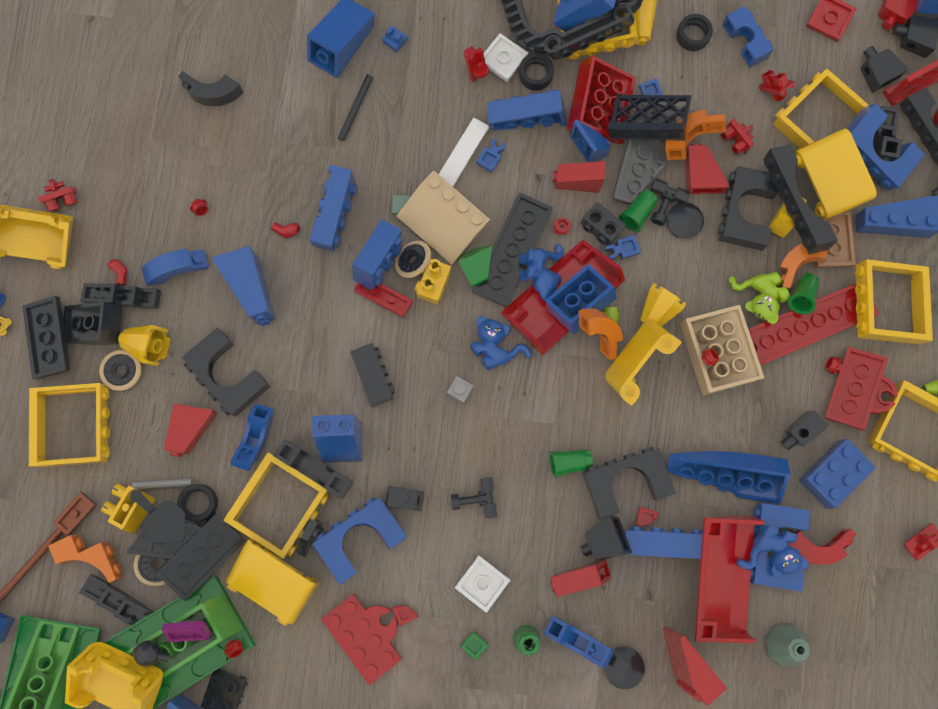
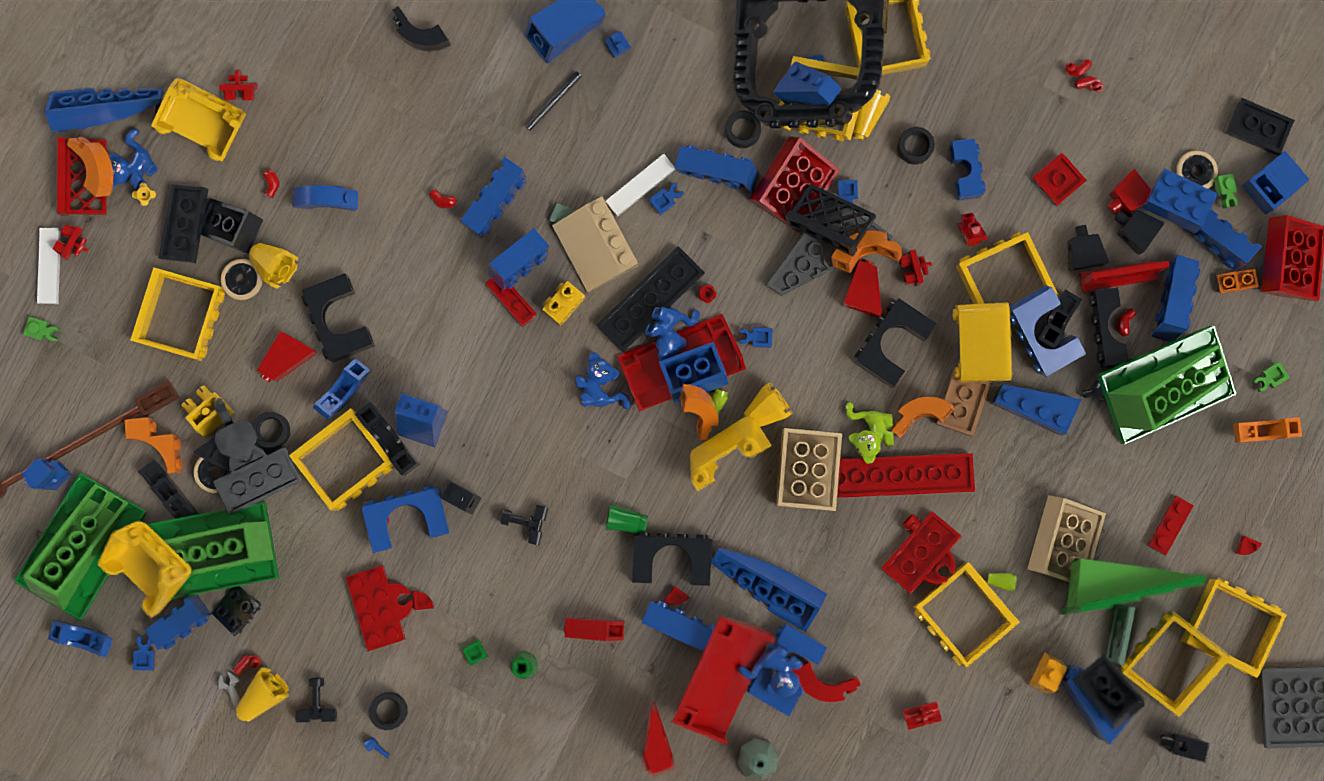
camera: 20 degrees right, 5 degrees up
black slope [80,283,161,309] -> none
light grey bar [132,478,193,490] -> none
black piece [133,640,171,667] -> none
magenta plate [162,621,211,642] -> none
red plate [190,199,208,216] -> none
blue slope [212,246,275,326] -> none
red plate [224,639,244,659] -> none
yellow windscreen [226,539,320,626] -> none
black wing [298,519,324,557] -> none
black brick [350,343,395,407] -> none
wheel [395,241,431,278] -> none
light grey brick [447,376,473,405] -> none
white plate [455,555,510,613] -> none
green slope [459,245,493,287] -> none
red hips [463,46,489,82] -> none
white plate [484,34,529,83] -> none
blue arch [543,615,614,669] -> none
red slope [552,161,606,193] -> none
blue slope [570,120,611,162] -> none
black brick [580,202,626,246] -> none
black torso [581,516,632,560] -> none
black dish [604,647,645,689] -> none
green plant [619,190,658,232] -> none
black bar [650,178,690,226] -> none
black dish [667,203,704,238] -> none
red plate [701,348,720,366] -> none
black arch [763,144,838,254] -> none
yellow slope [768,198,807,238] -> none
black torso [781,411,829,451] -> none
green plant [788,273,819,314] -> none
blue brick [799,438,876,509] -> none
yellow window [855,259,933,345] -> none

